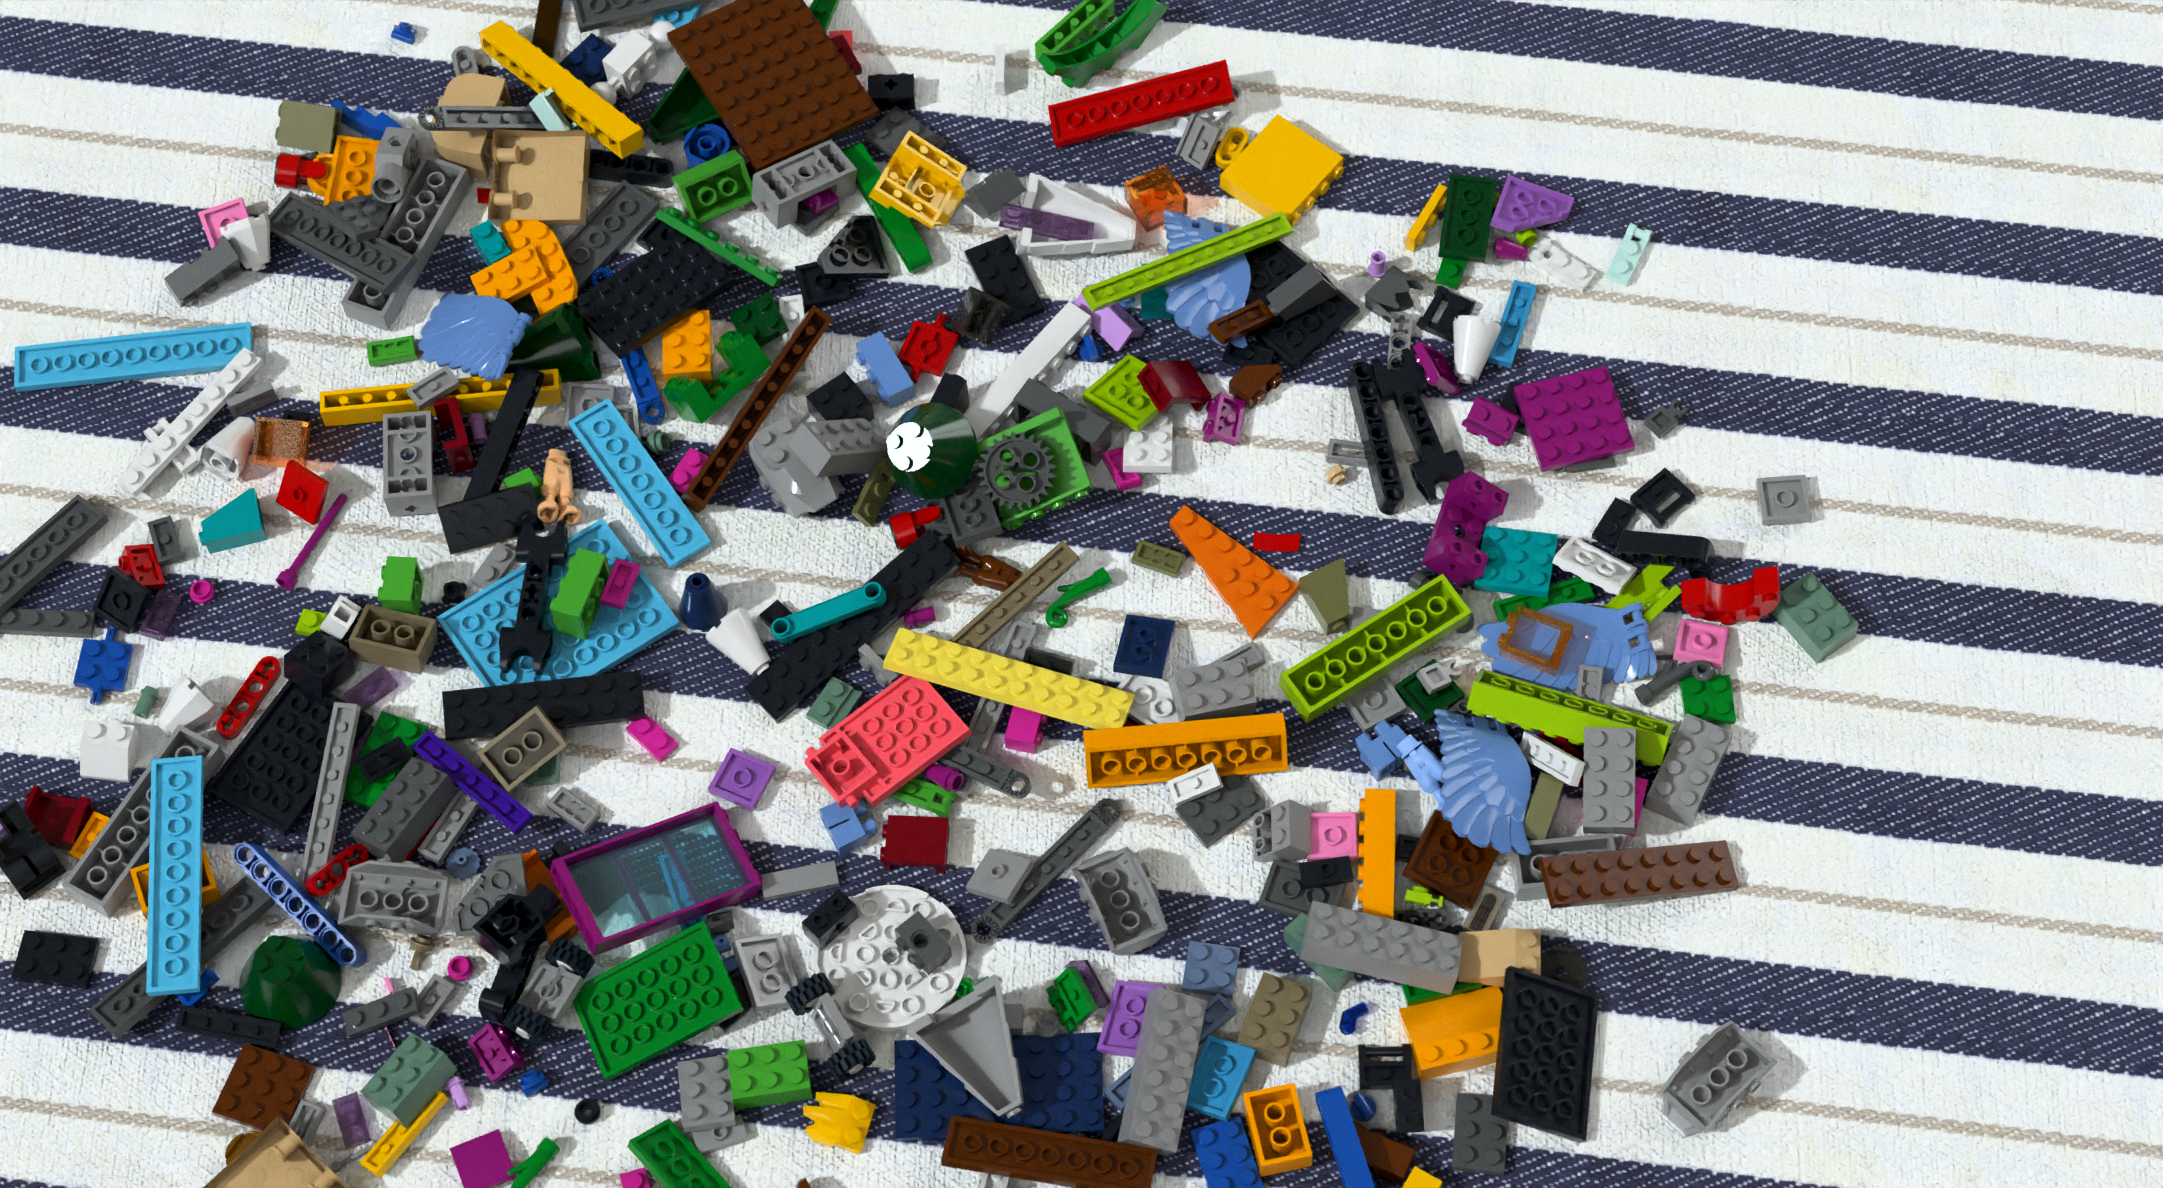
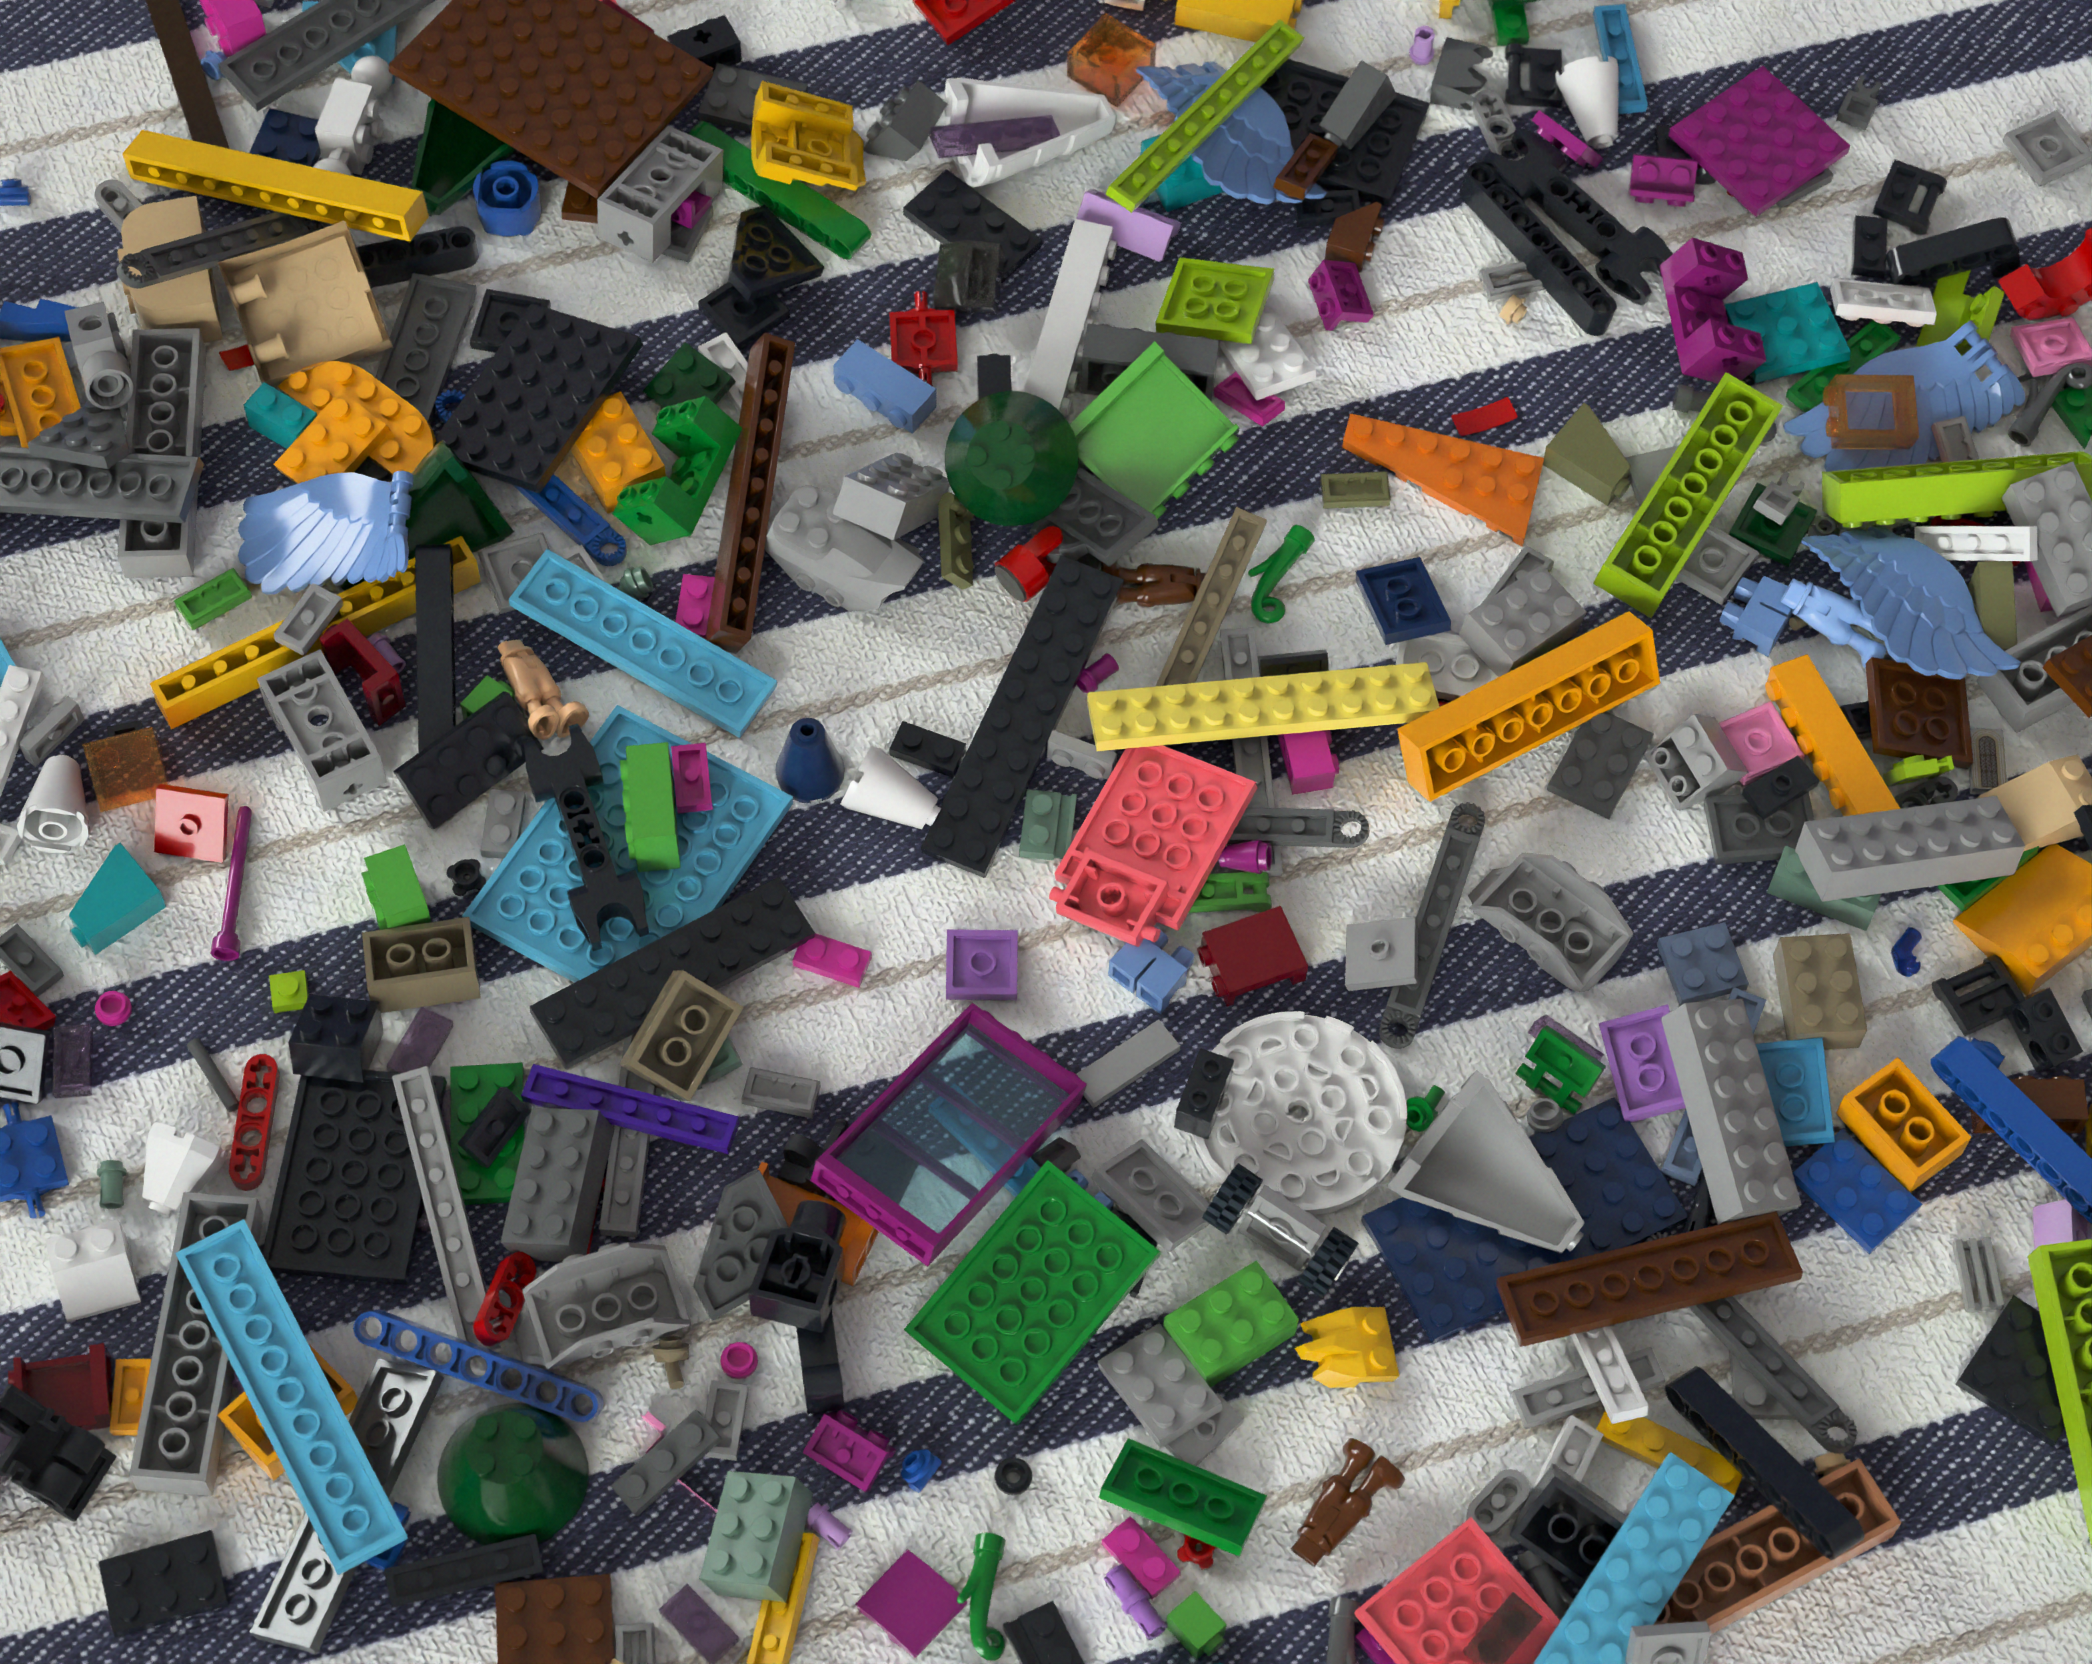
camera: 30 degrees left, 0 degrees up
white brick [319,594,361,641] -> none
sand blue piece [446,847,481,880] -> none
plate [503,937,595,1046] -> none
light aqua hinge [529,87,578,131] -> none
green plate [655,206,785,287] -> none
bright green brick [671,149,752,223] -> none
teal piece [771,582,886,643] -> none
black brick [806,371,874,422] -> none
dark grey brick [895,911,952,975] -> none
dark grey gear [977,432,1057,511] -> none
blue plate [1079,335,1103,362] -> none
dark red panel [1137,360,1212,413] -> none
white plate [1167,762,1223,806] -> none
none -> dark grey piece [187,1038,239,1112]

